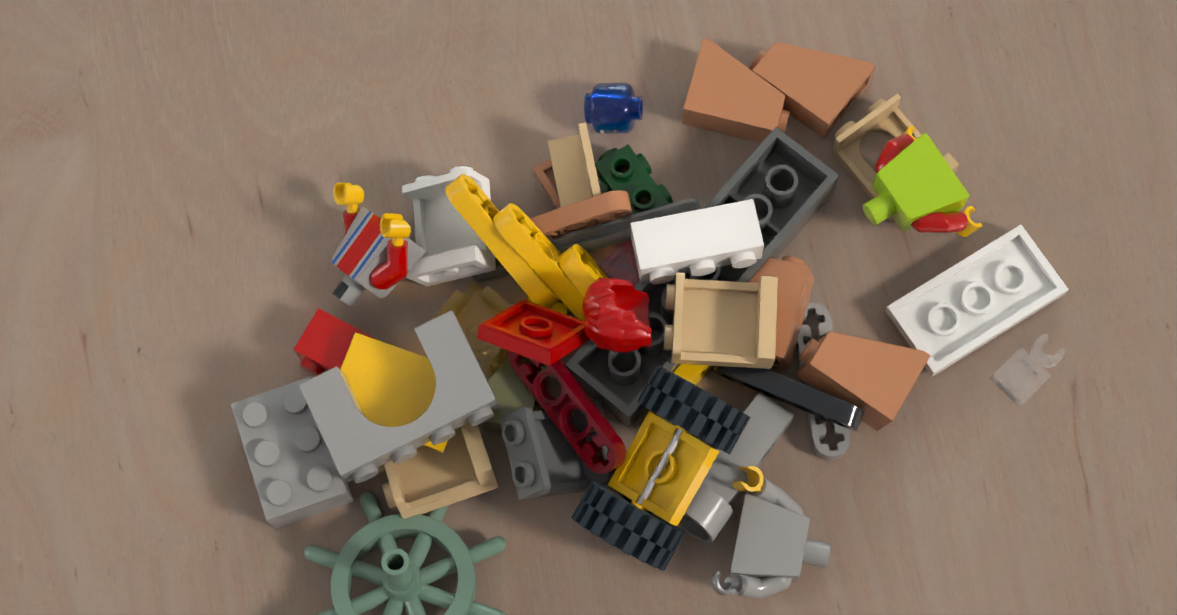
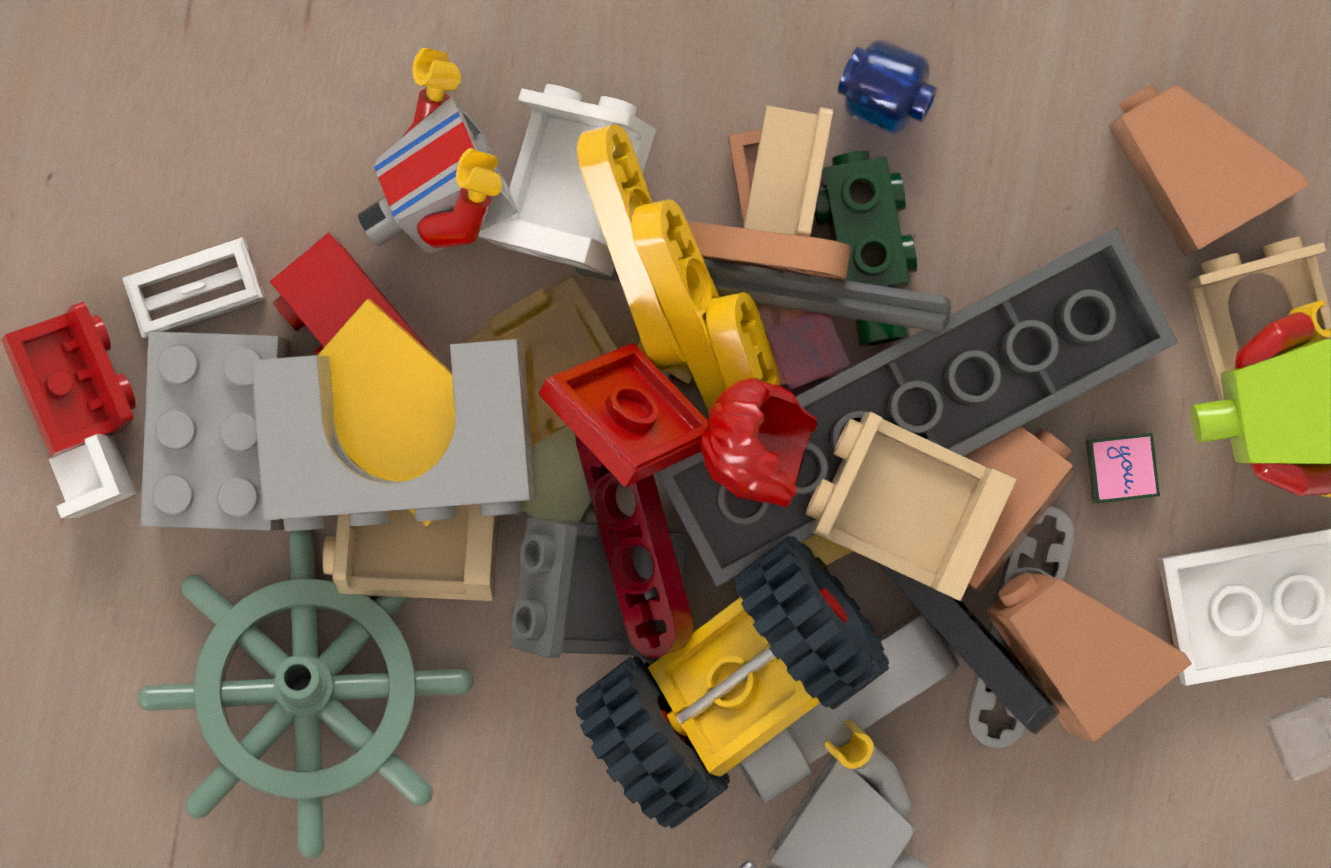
camera: 20 degrees right, 15 degrees up
white brick [630,199,764,284] -> none
nougat slope [682,38,790,143] -> none
none -> red bracket [1,302,136,457]
none -> white panel [49,434,137,518]
none -> white tile [122,237,266,339]
none -> bright pink tile [1086,433,1160,503]

